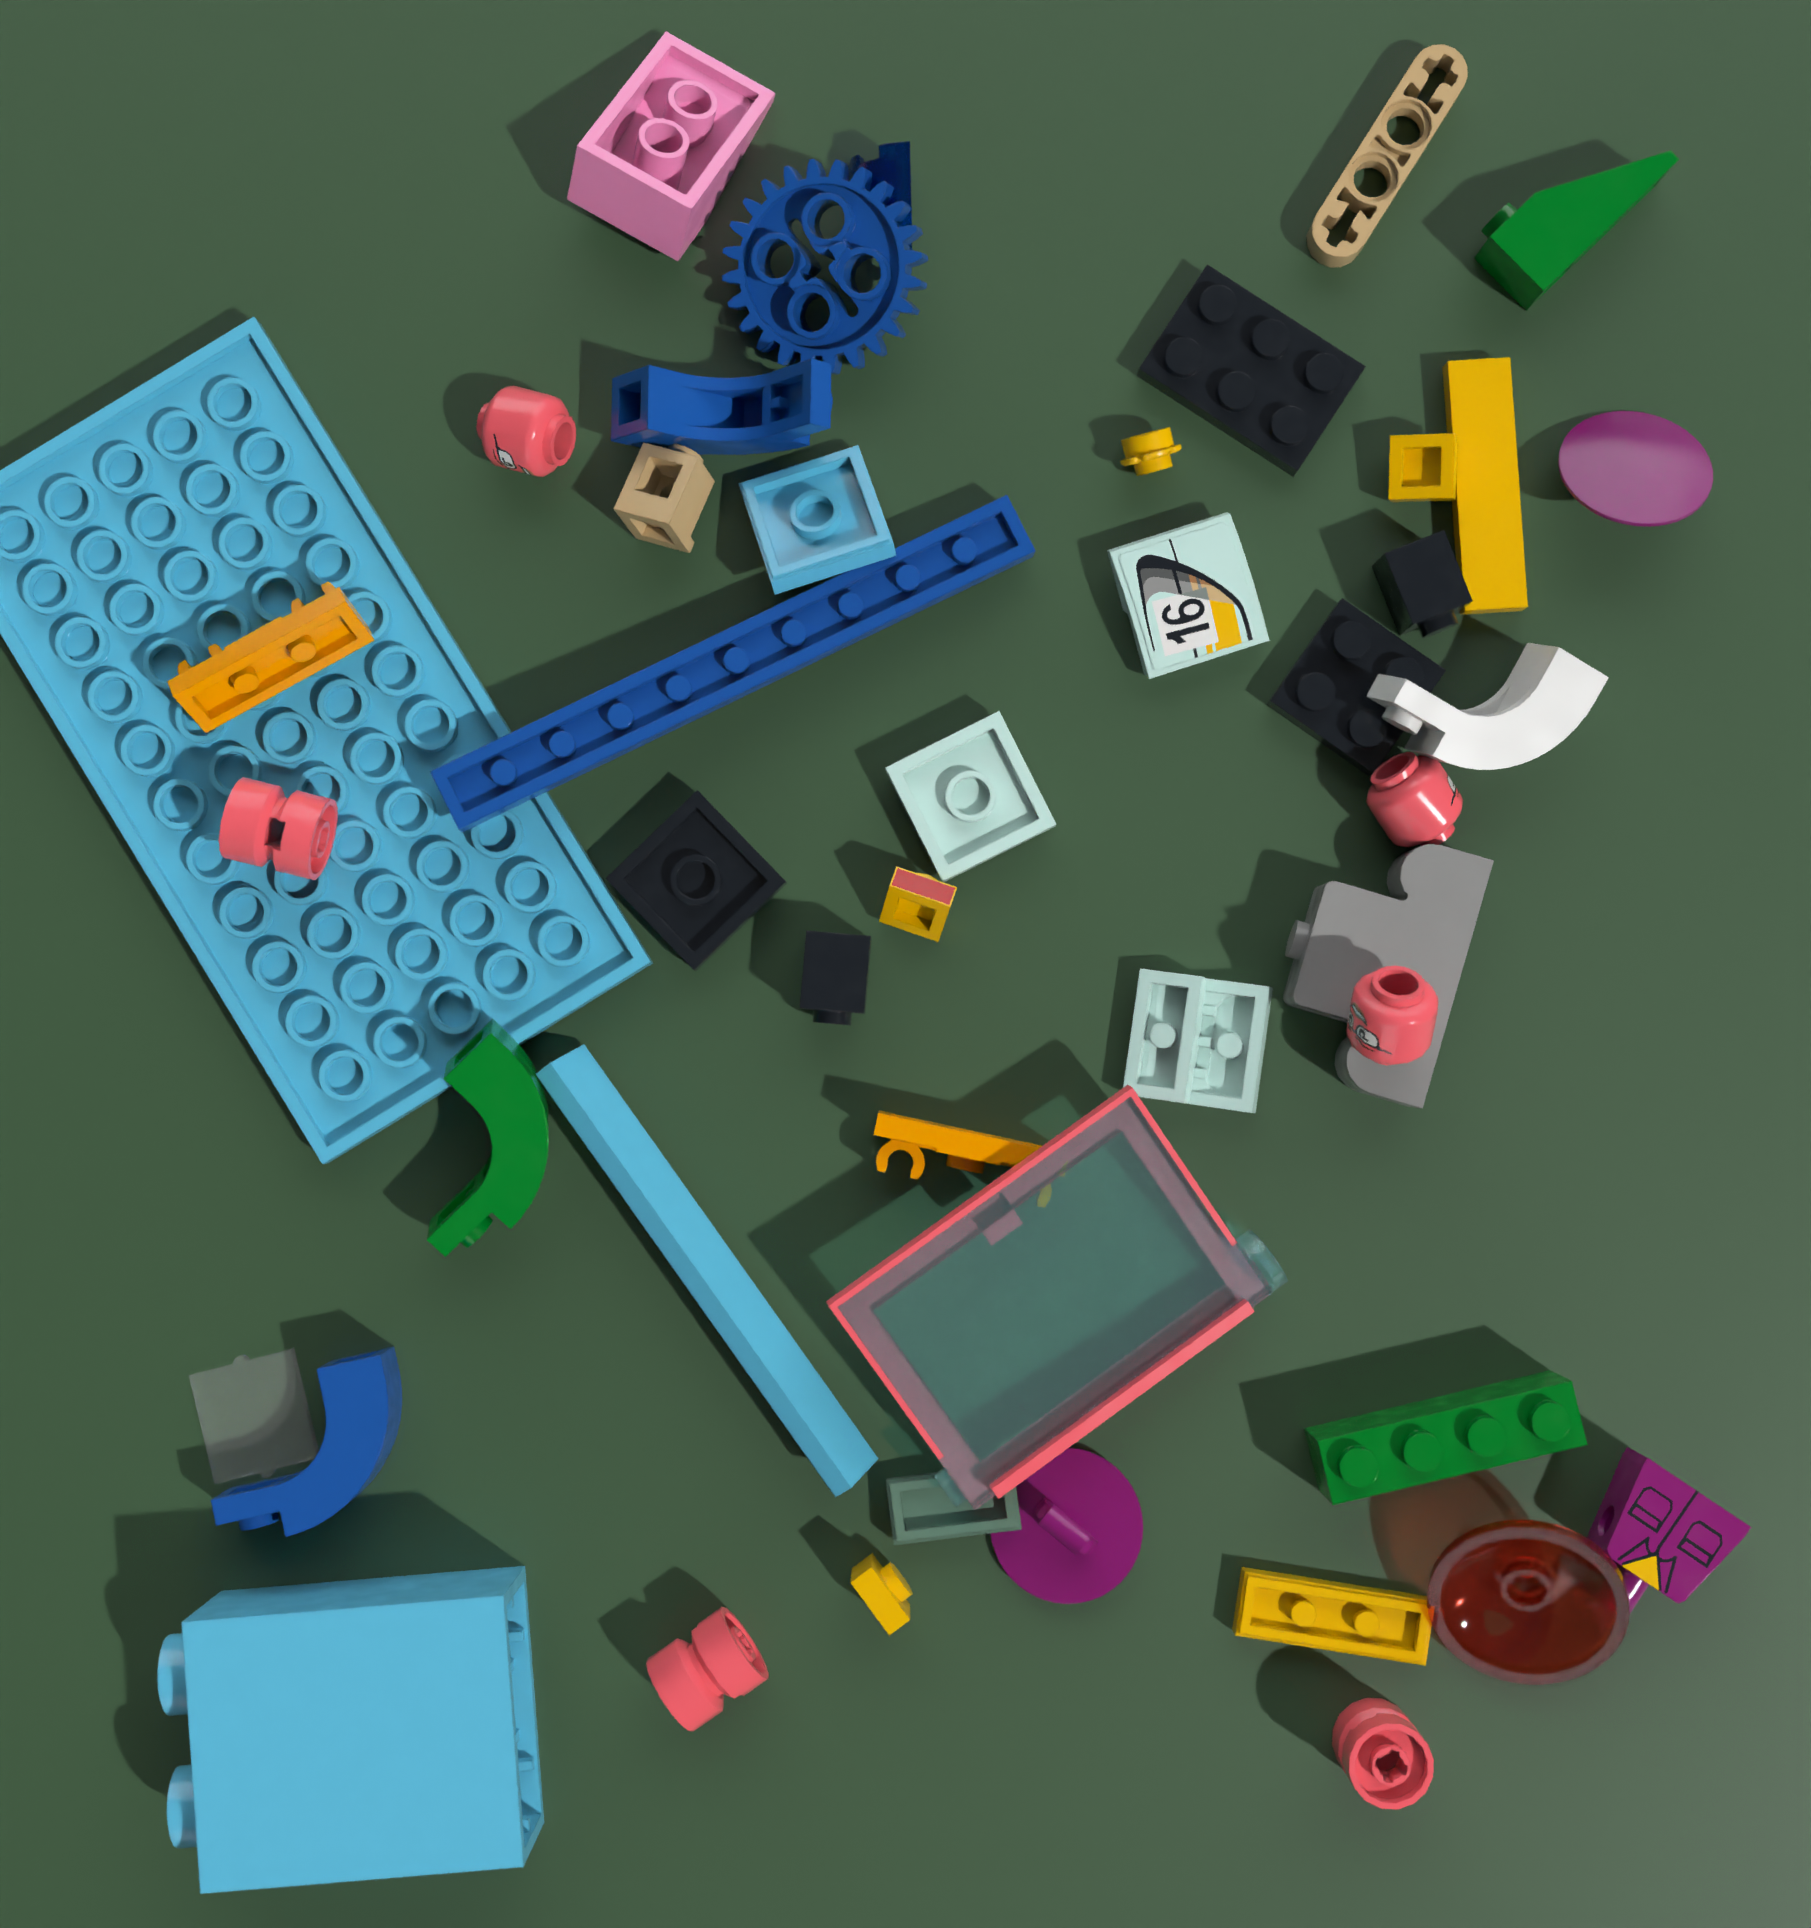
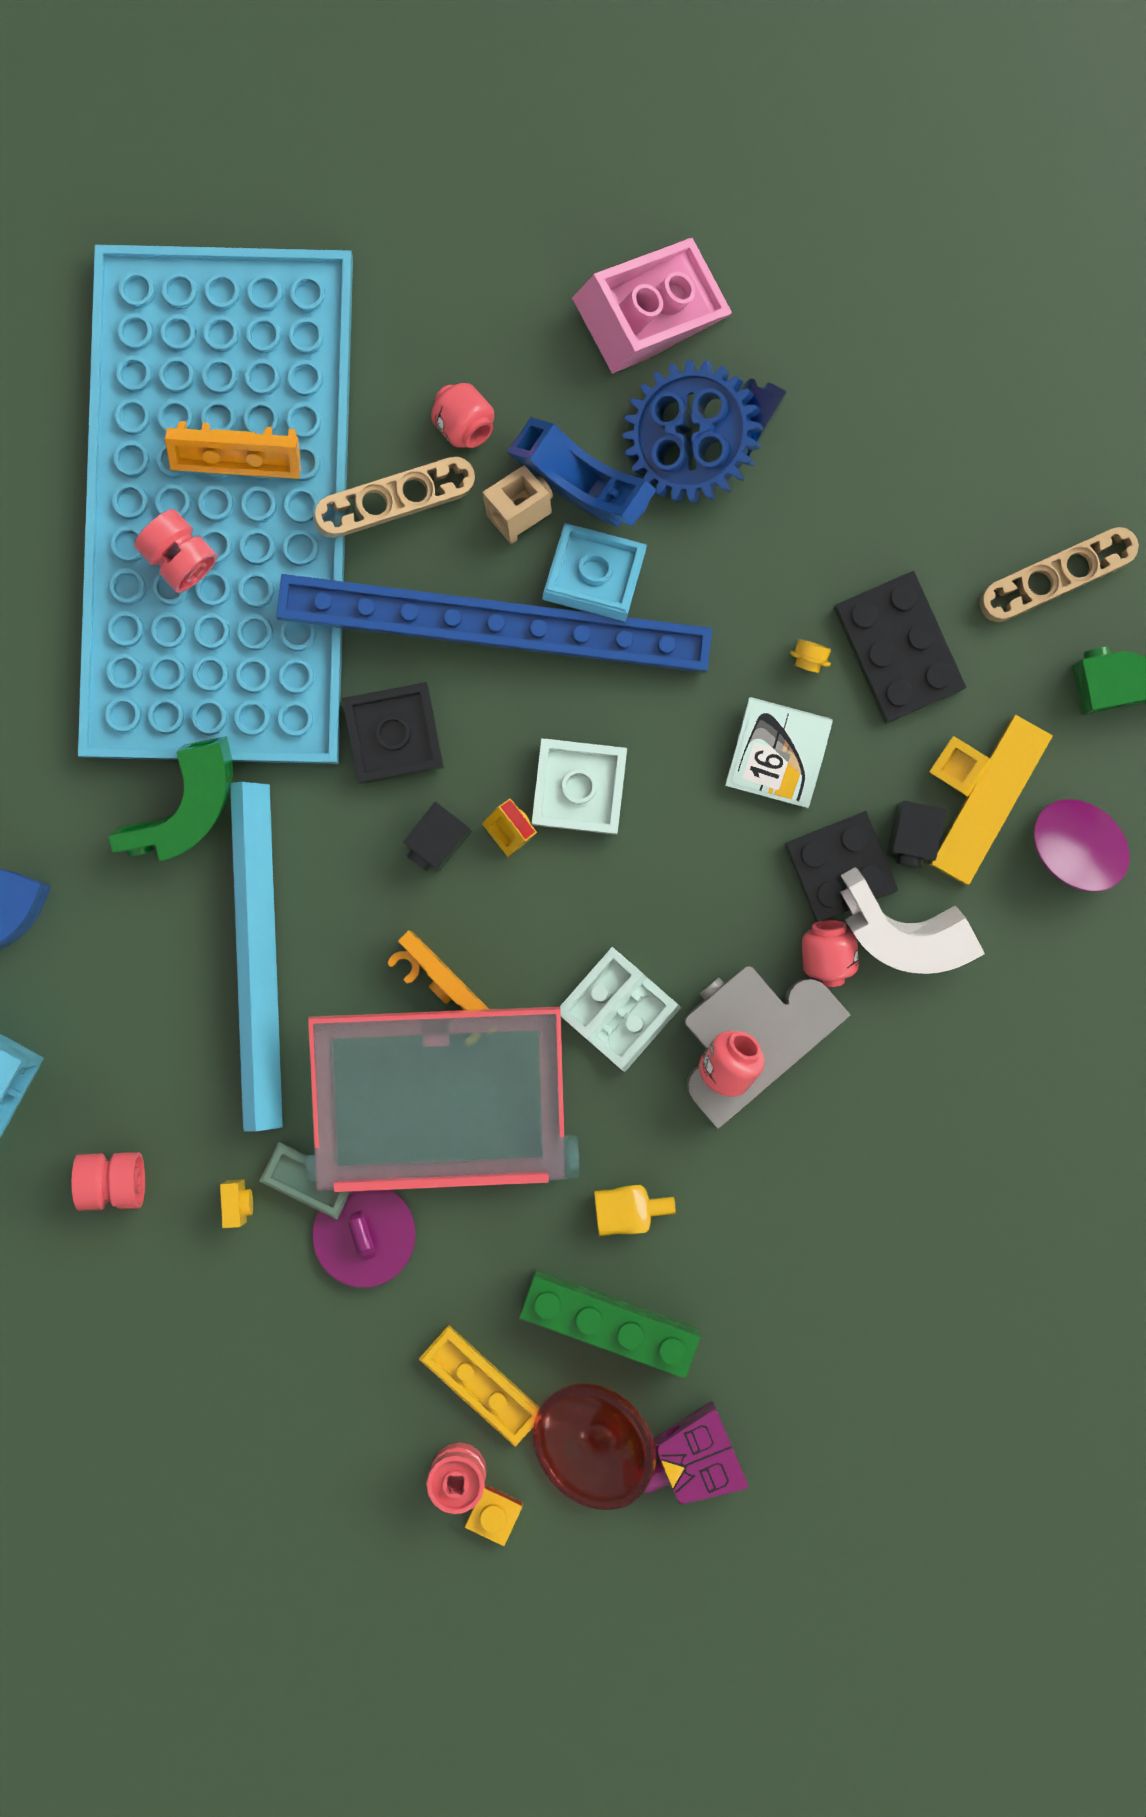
camera: 35 degrees right, 0 degrees up
none -> tan beam [313,457,475,538]
none -> yellow plate [465,1484,523,1546]
none -> yellow piece [594,1185,676,1236]

